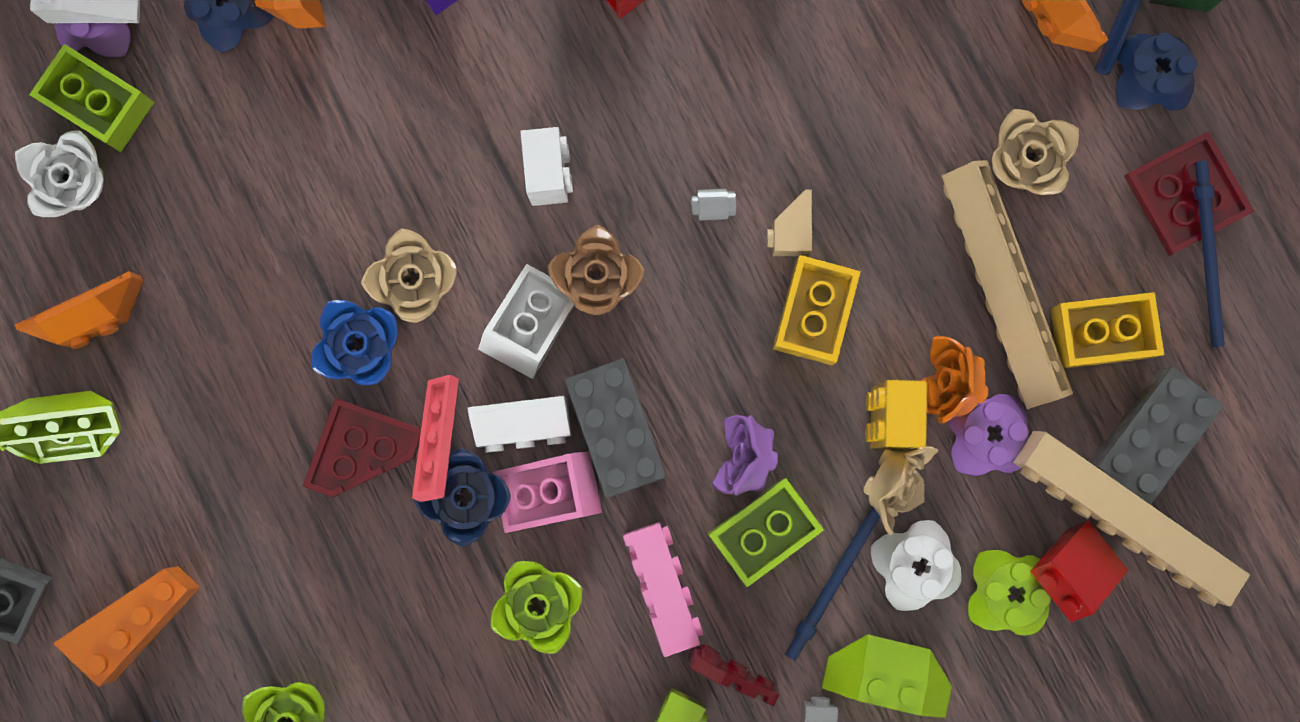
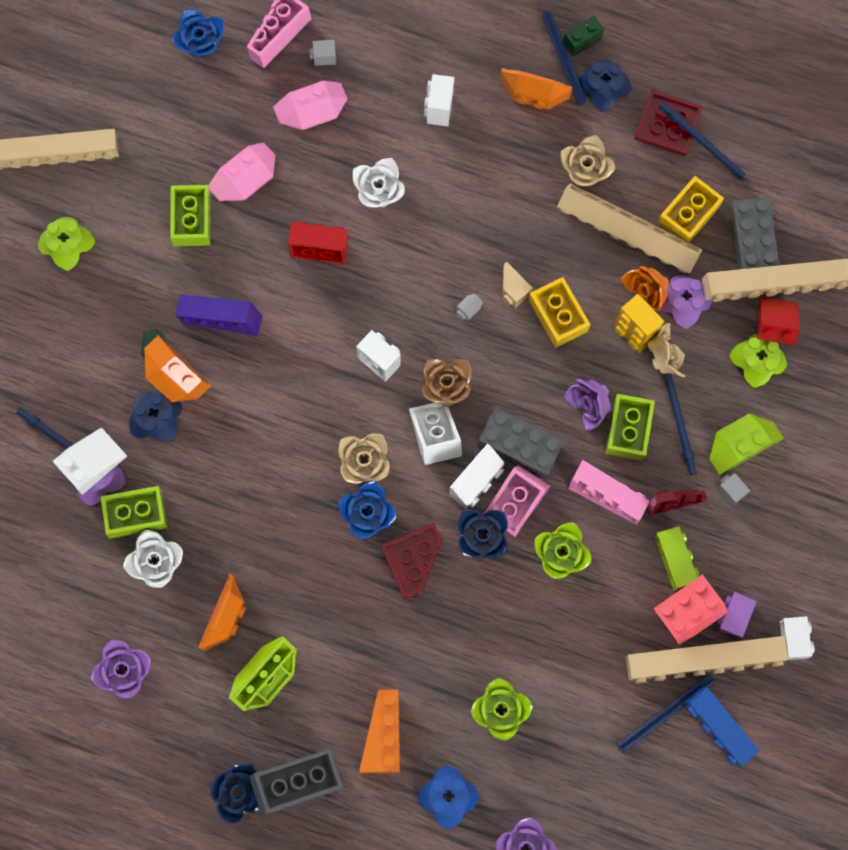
camera: 50 degrees left, 10 degrees down
coral plate [412,375,459,502] -> none
white brick [871,520,961,611] -> none

